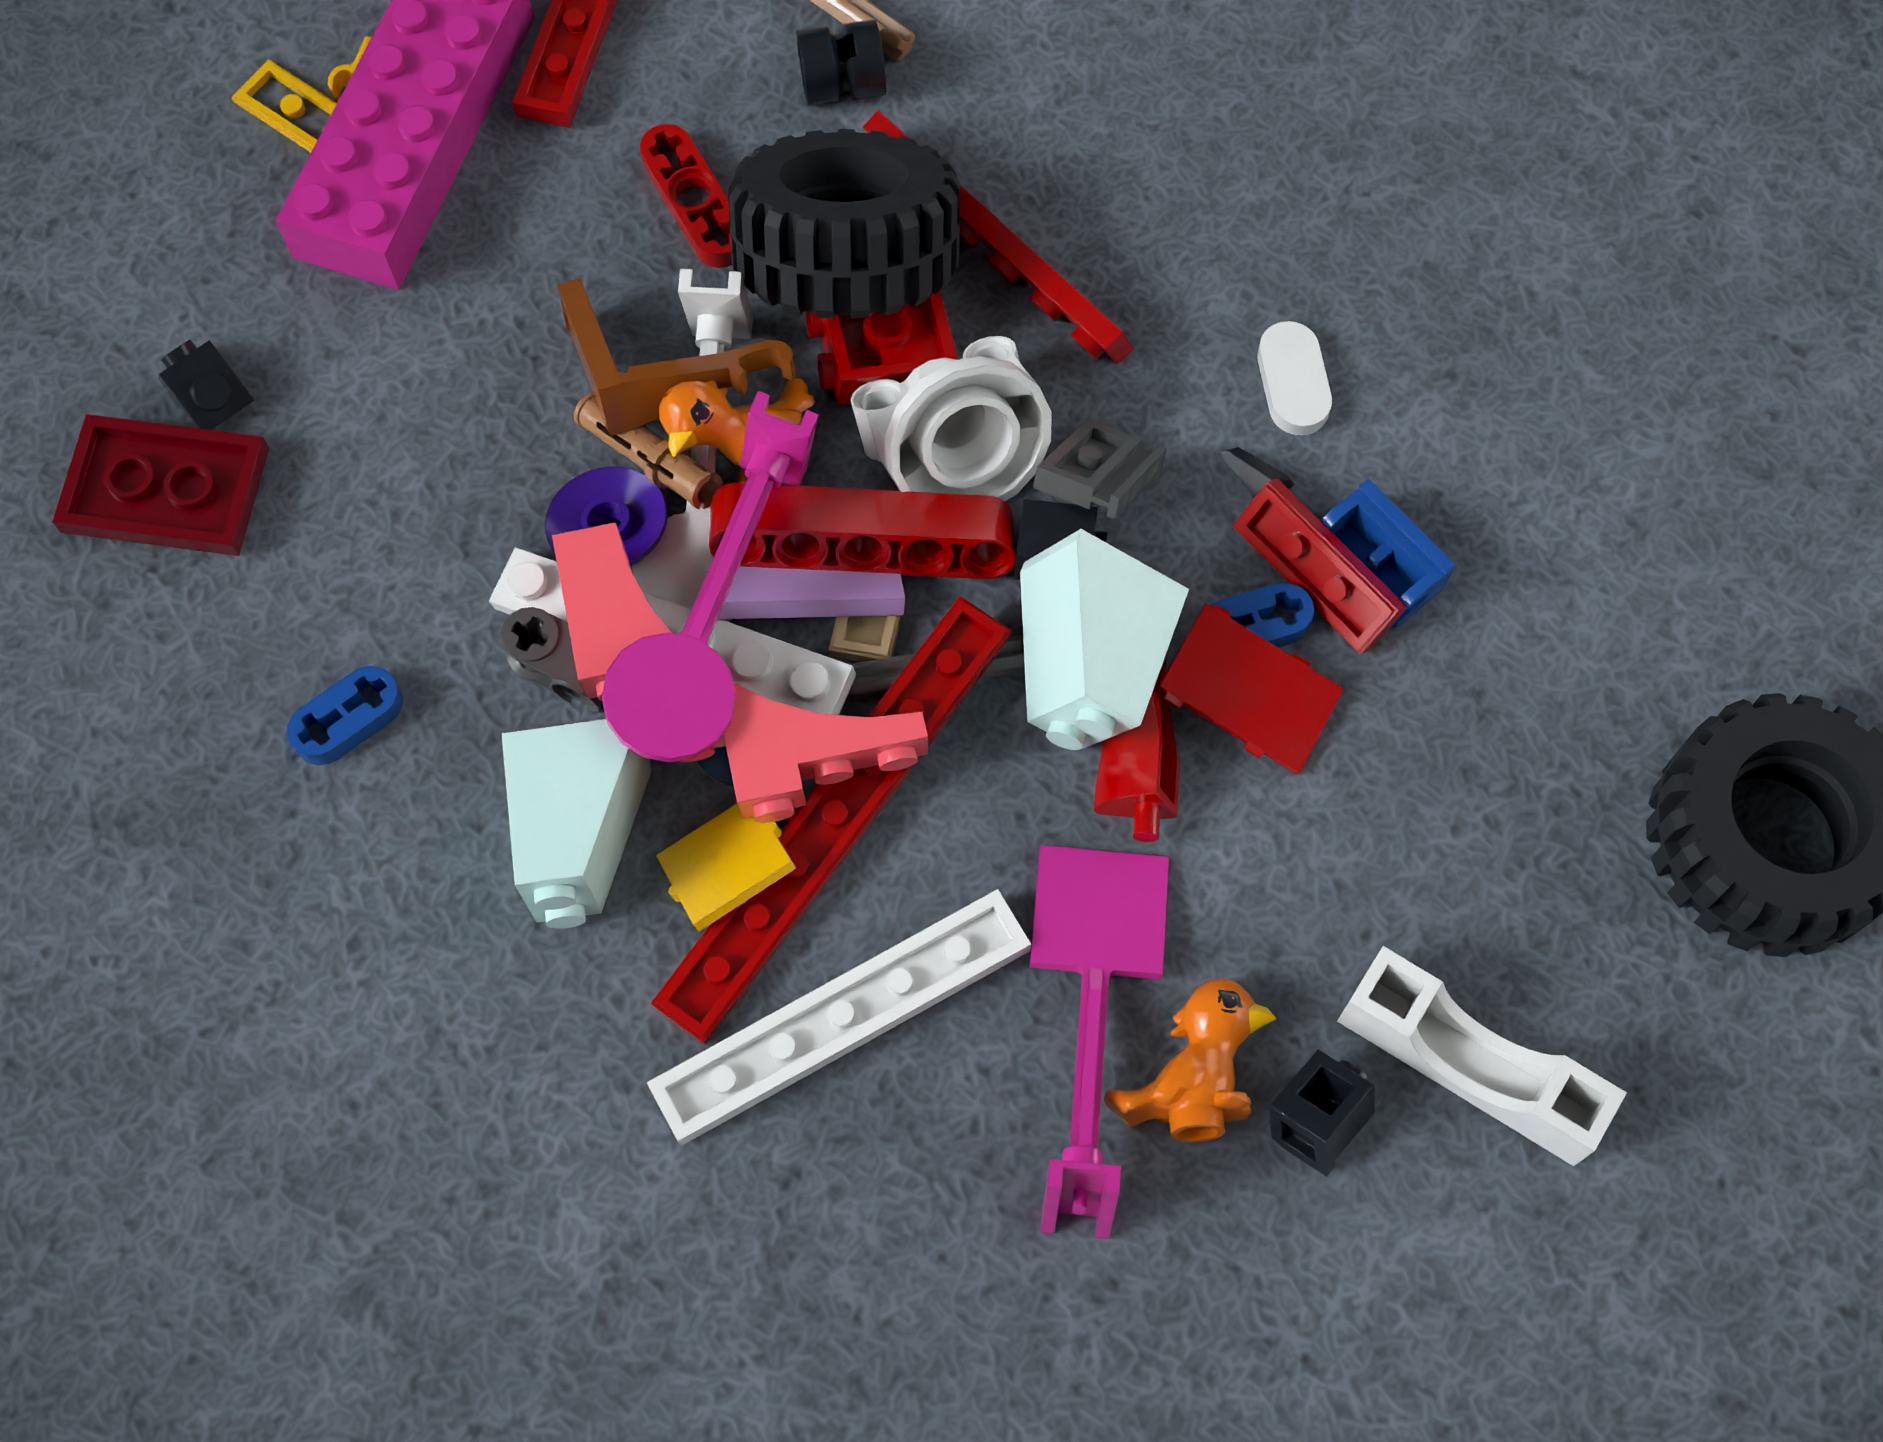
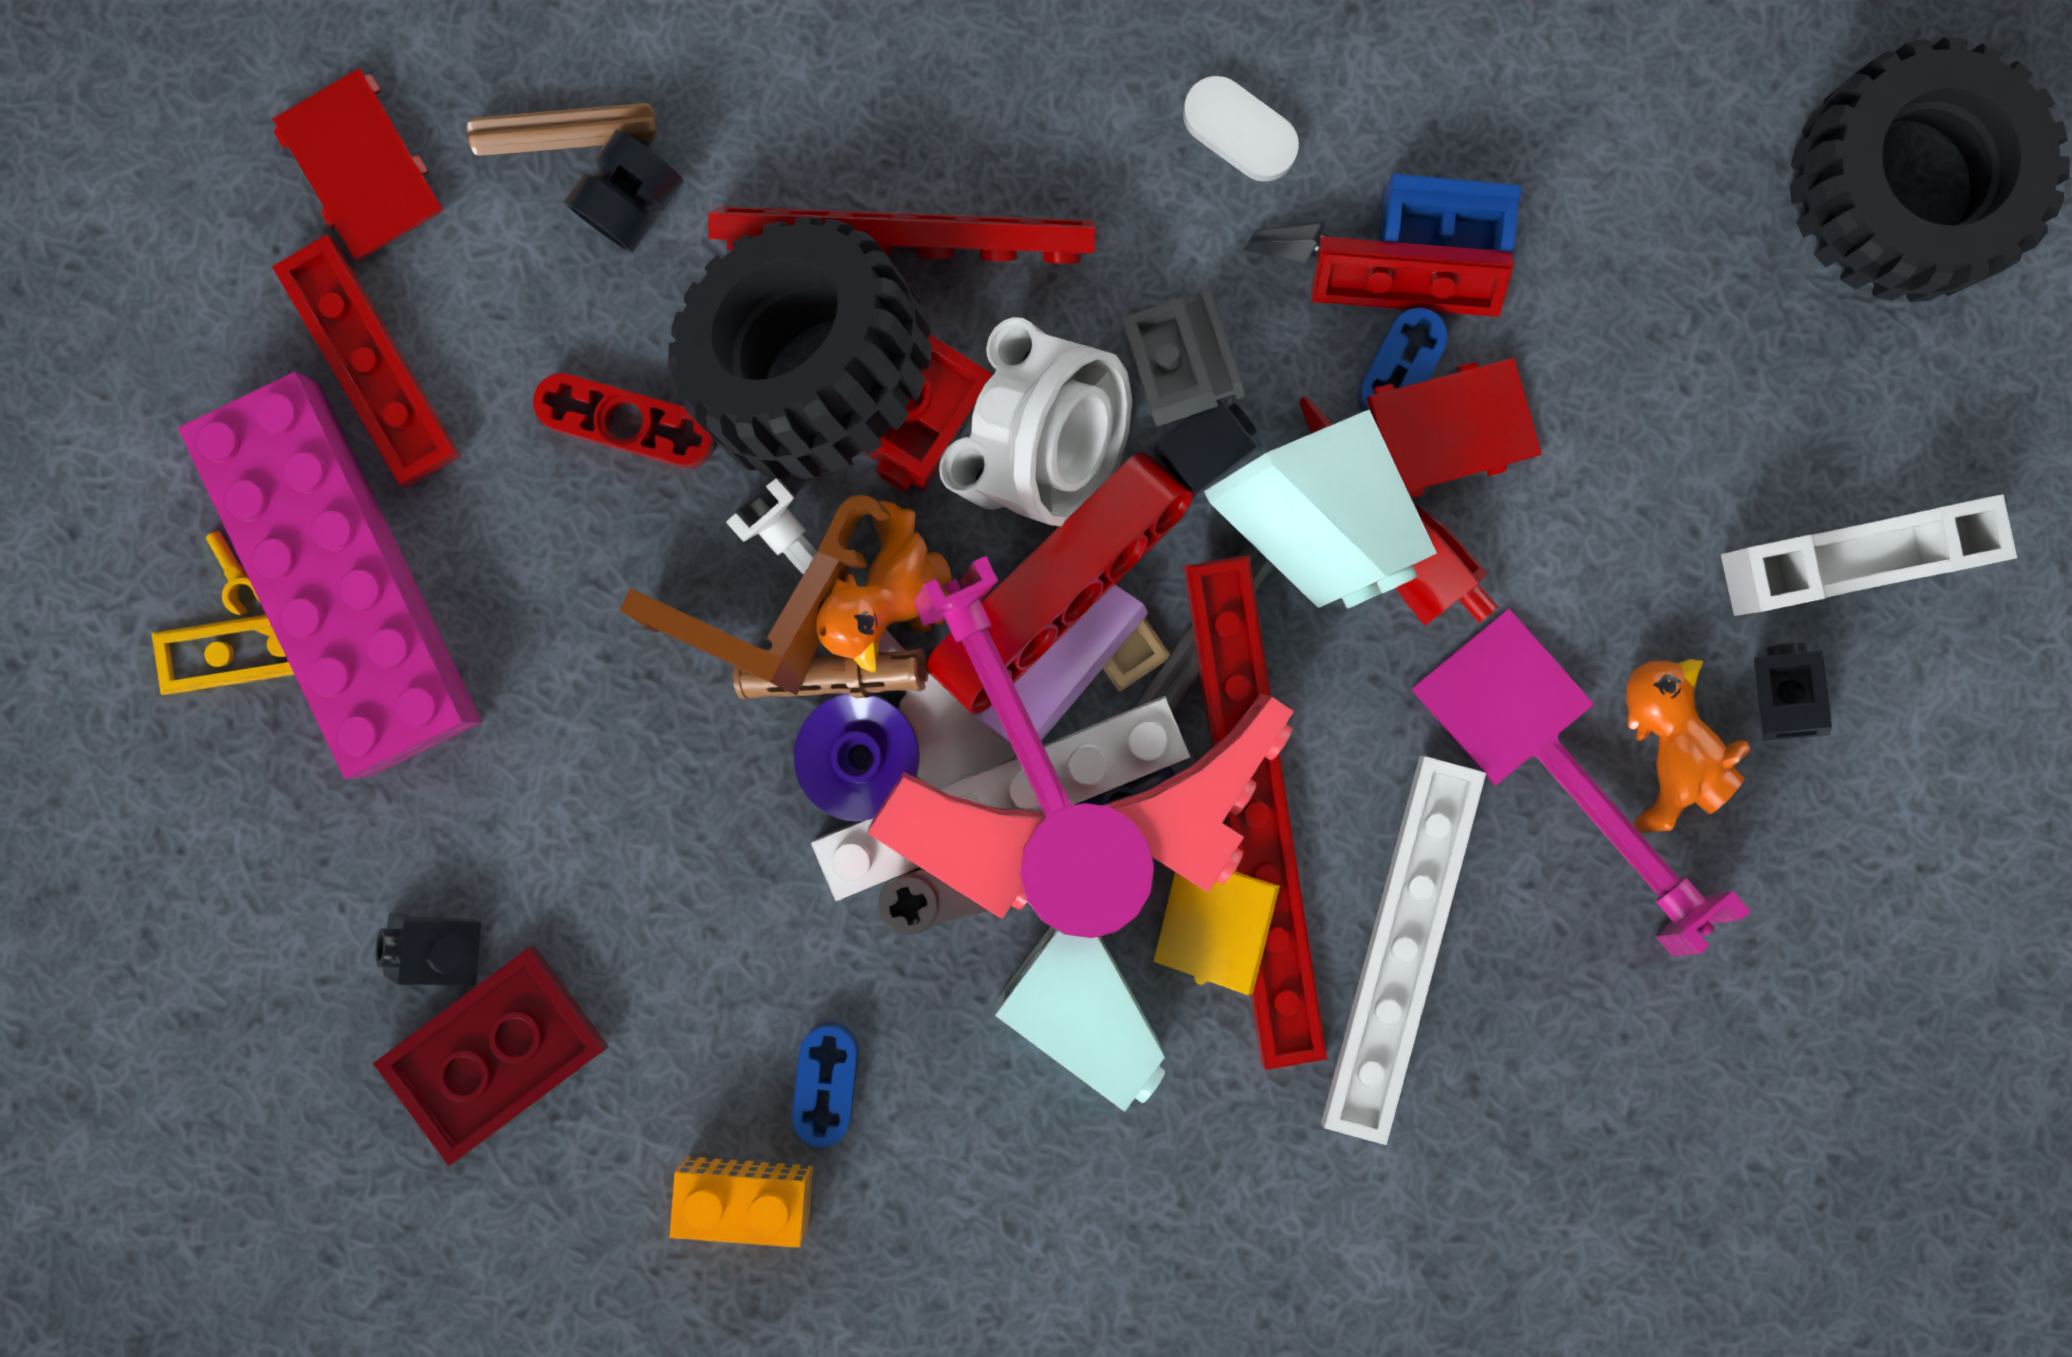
camera: 45 degrees left, 20 degrees up
none -> light orange brick [669,1156,813,1248]

